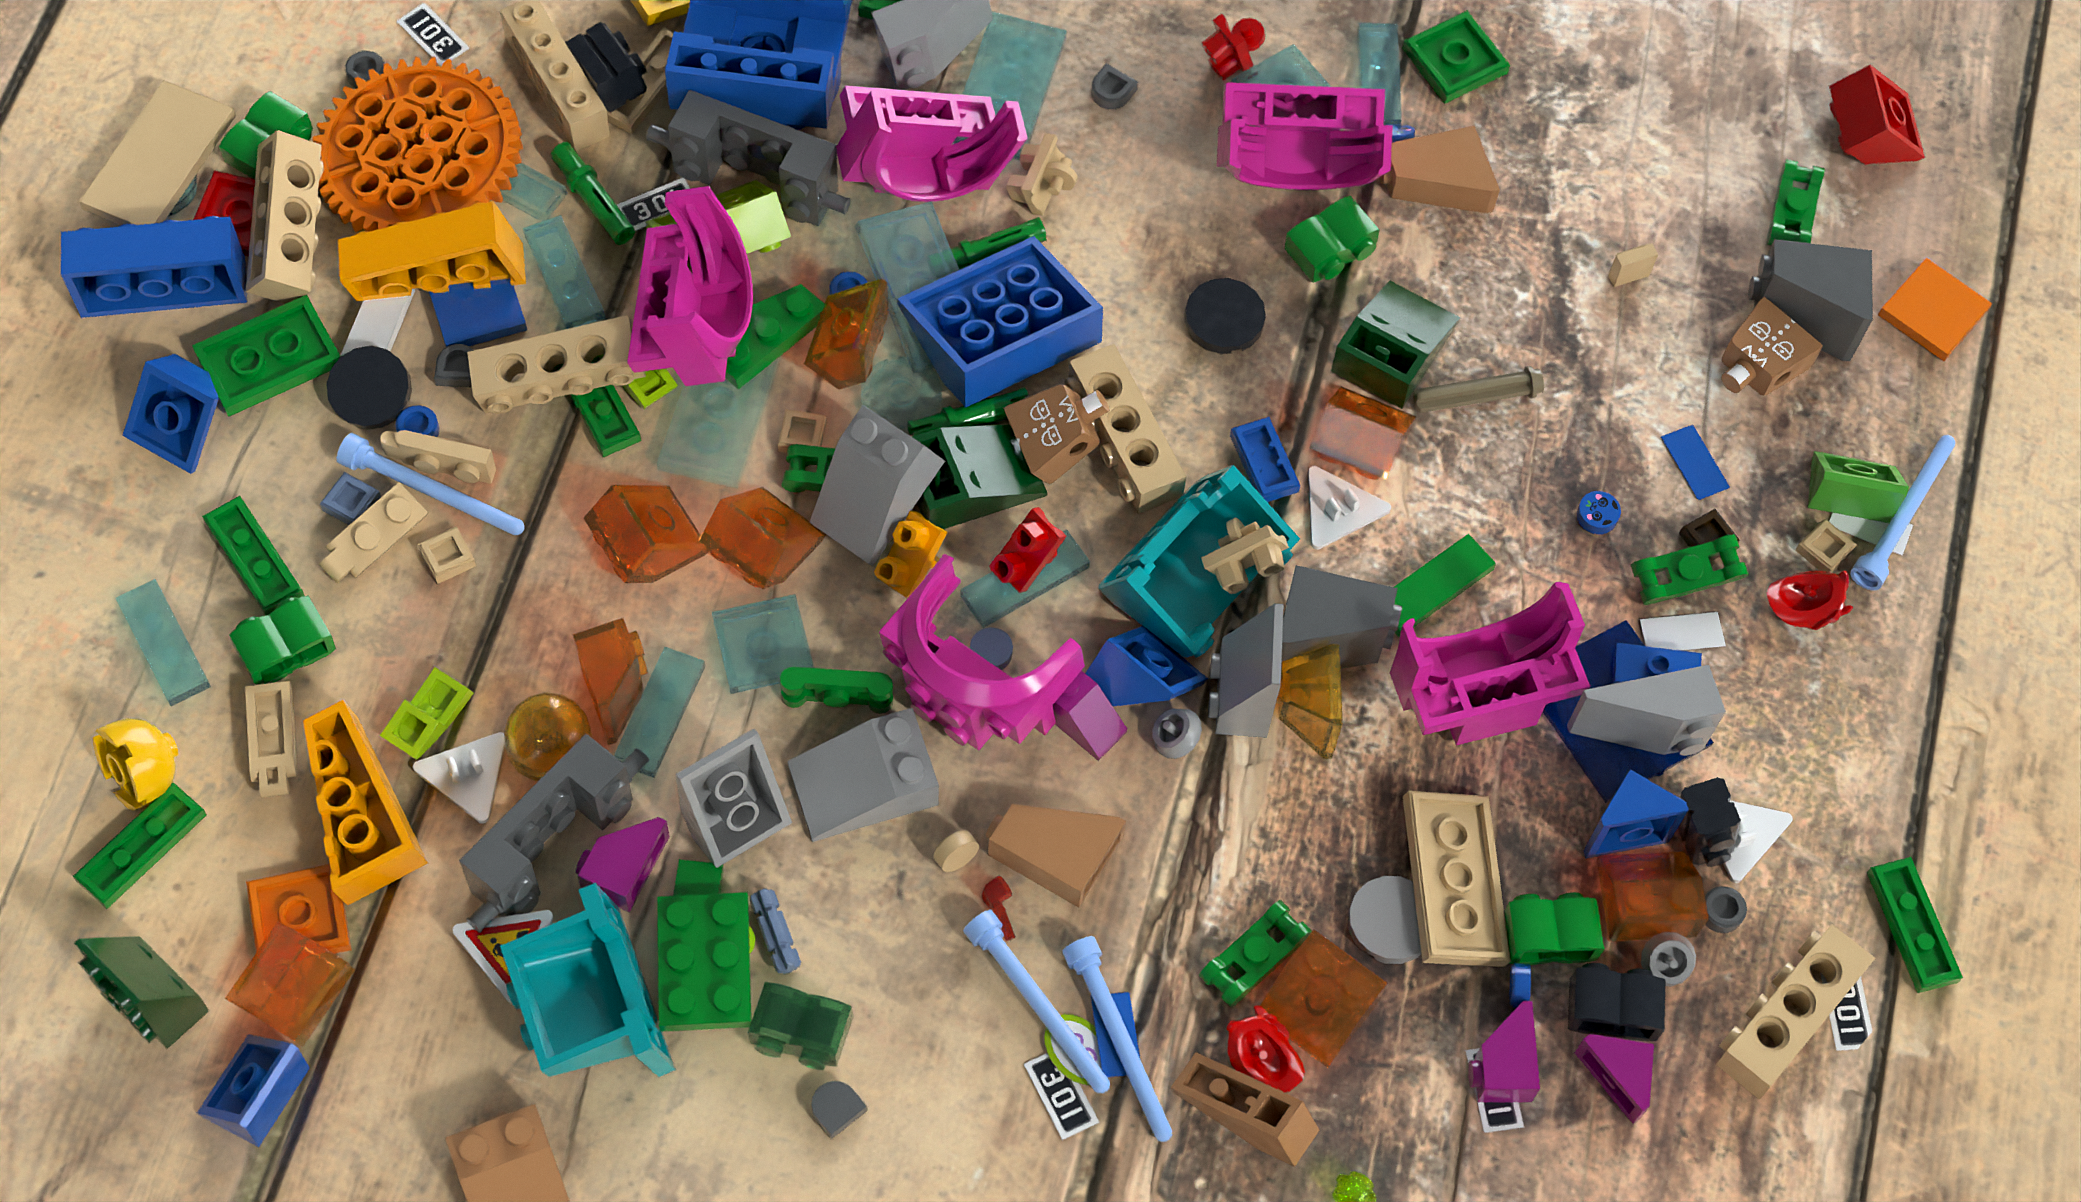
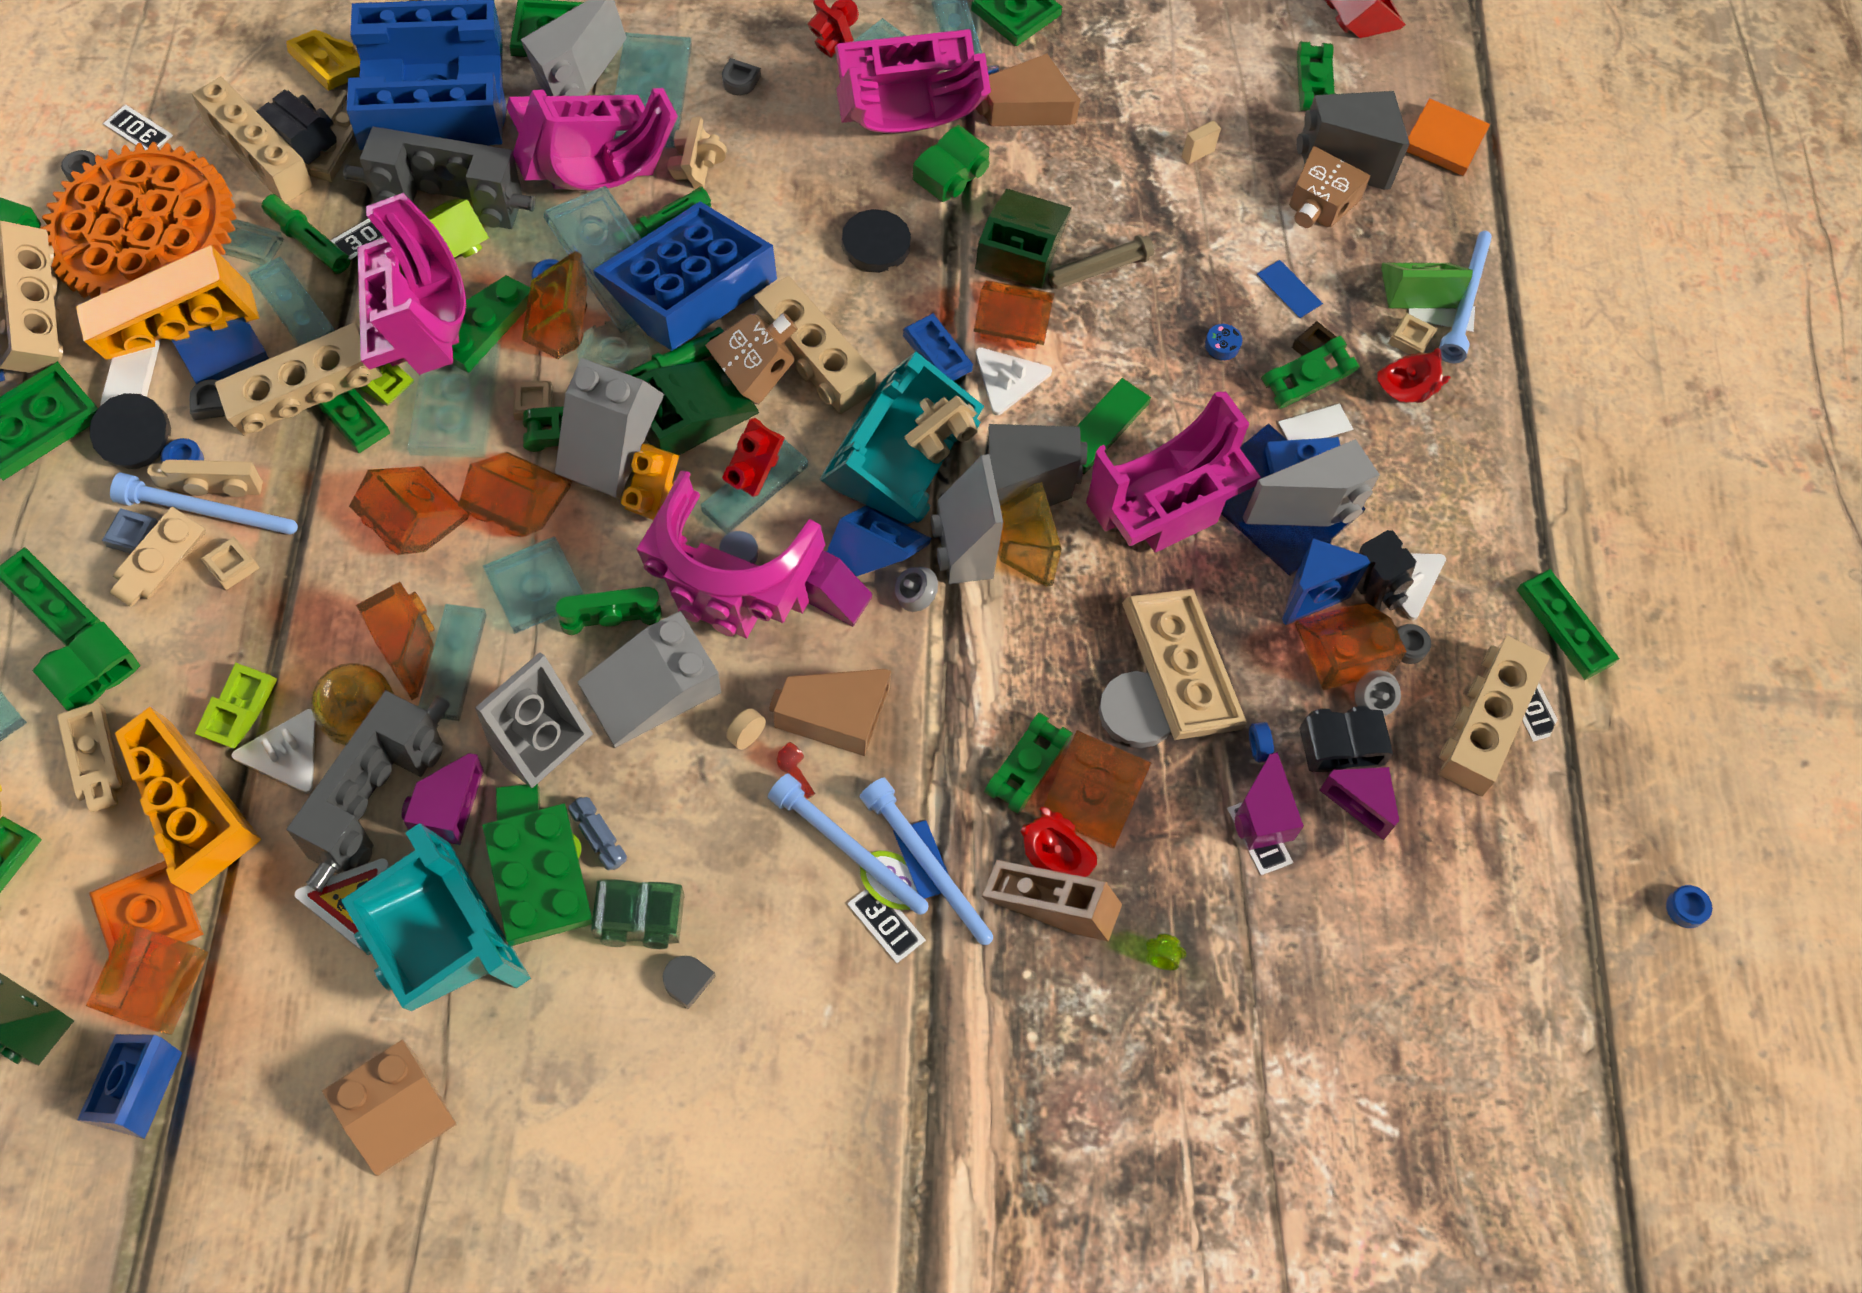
camera: 15 degrees left, 0 degrees up
green brick [1504,892,1604,965] -> none

